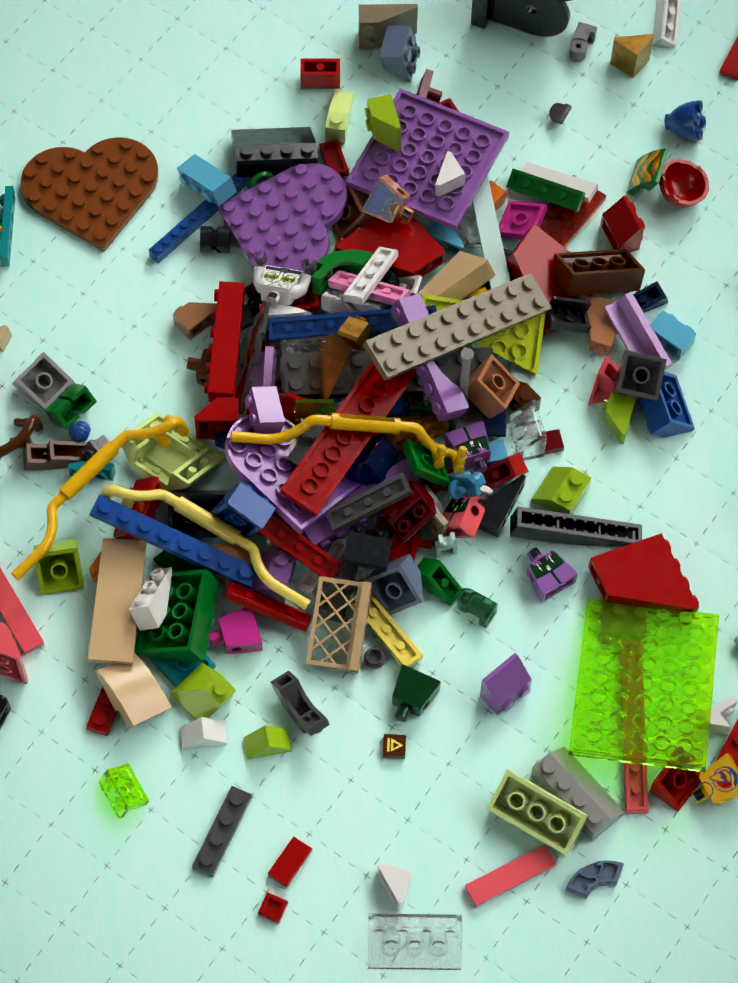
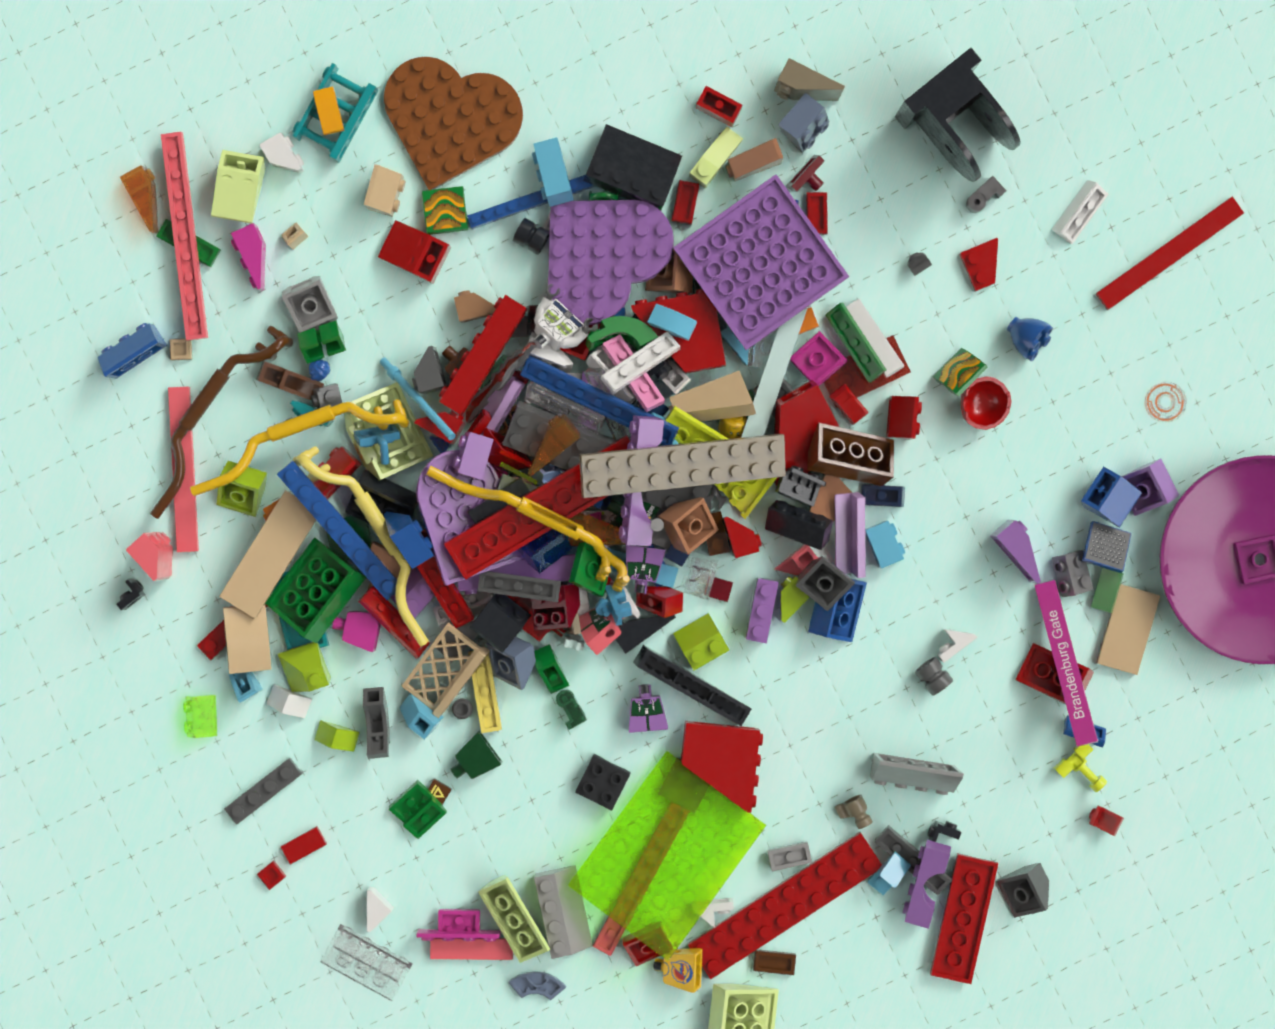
camera: 30 degrees right, 25 degrees up
white slope [129,567,172,631] -> none
pearl gold slope [337,316,372,351] -> none
torso [361,175,415,223] -> none
lime slope [364,94,402,151] -> none
white slope [435,151,465,197] -> none
medium lavender slope [480,653,532,715] -> none
pearl gold slope [610,34,654,78] -> none
none -> medium azure slope [228,672,263,703]
none -> dark azure plate [354,424,400,465]
none -> tan slope [363,164,406,217]
none -> red slope [378,220,452,285]
none -> medium azure bar [380,357,456,440]
none -> green slope [389,780,447,839]
none -> medium azure slope [400,693,444,740]
none -> dark grey slope [412,346,447,395]
none -> dark pink bracket [416,909,501,942]
none -> slope [422,186,468,235]
none -> black brick [575,754,631,811]
none -> medium azure slope [648,304,697,341]
none -> red slope [723,516,762,558]
none -> nougat slope [725,138,783,182]
none -> medium lavender brick [745,577,779,644]
none -> black brick [765,500,833,550]
none -> red tile [829,384,869,425]
none -> red wing [959,238,998,292]

